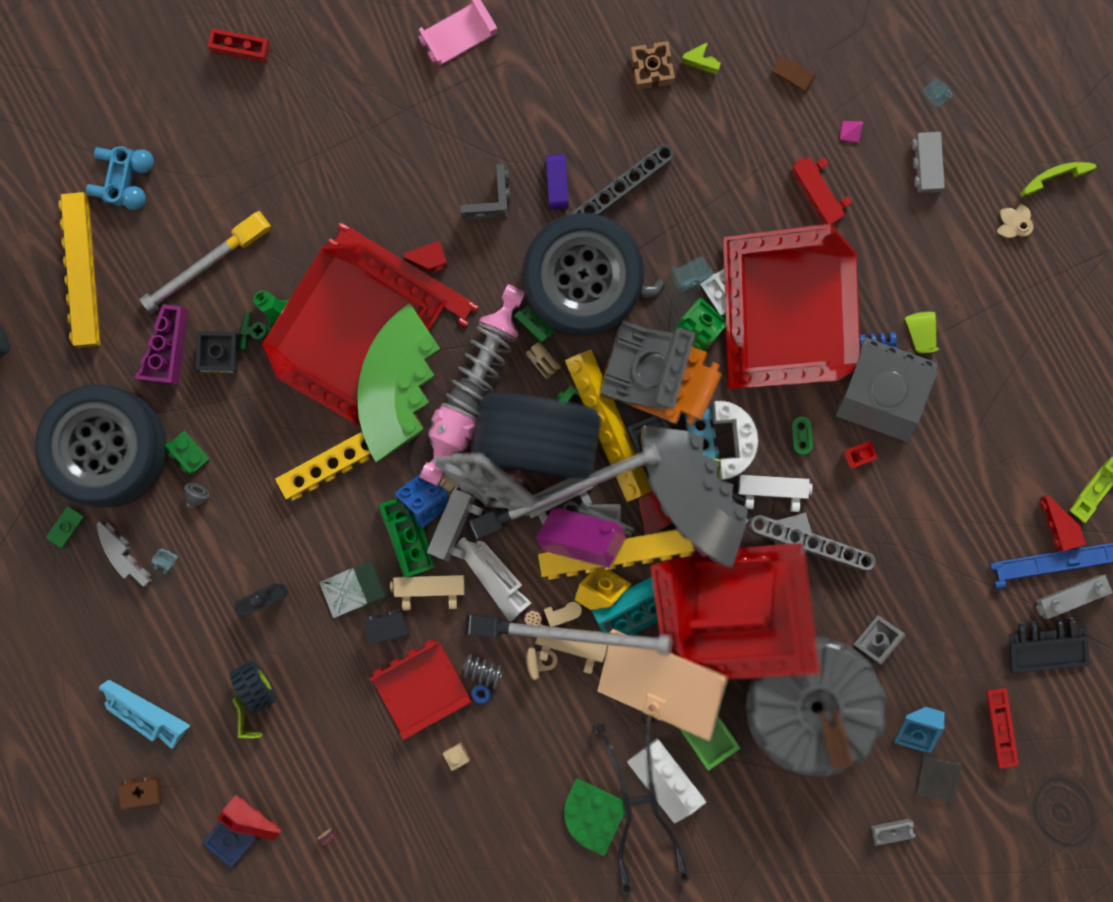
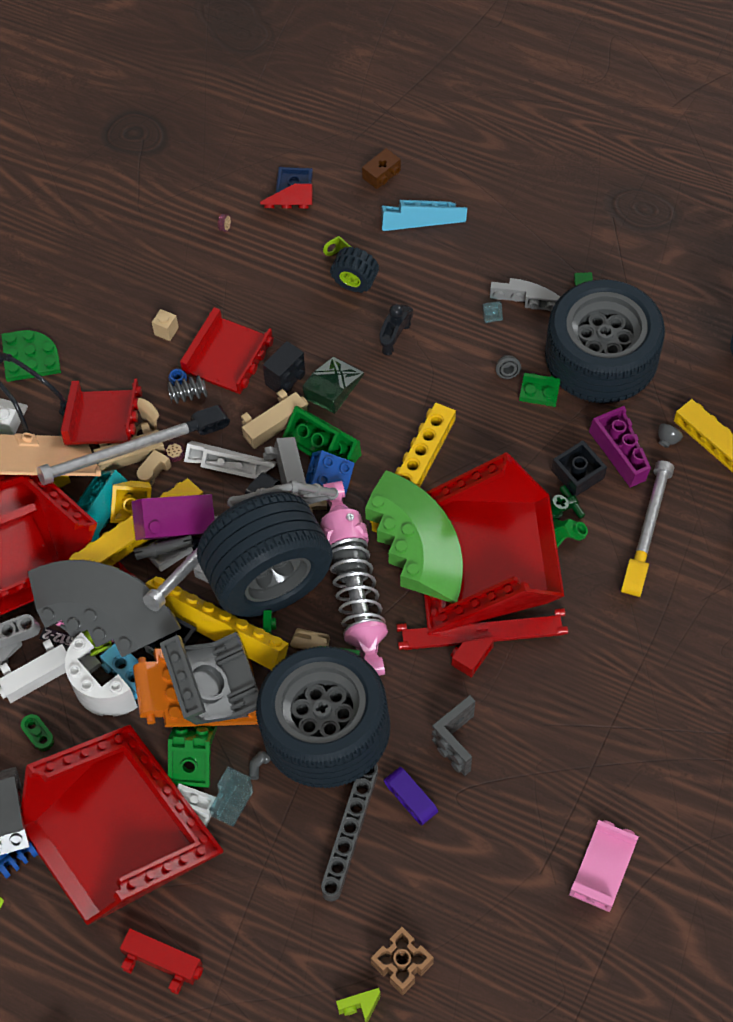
camera: 150 degrees right, 25 degrees down
none -> red panel [61,379,142,445]
none -> dark grey brick [658,423,683,448]

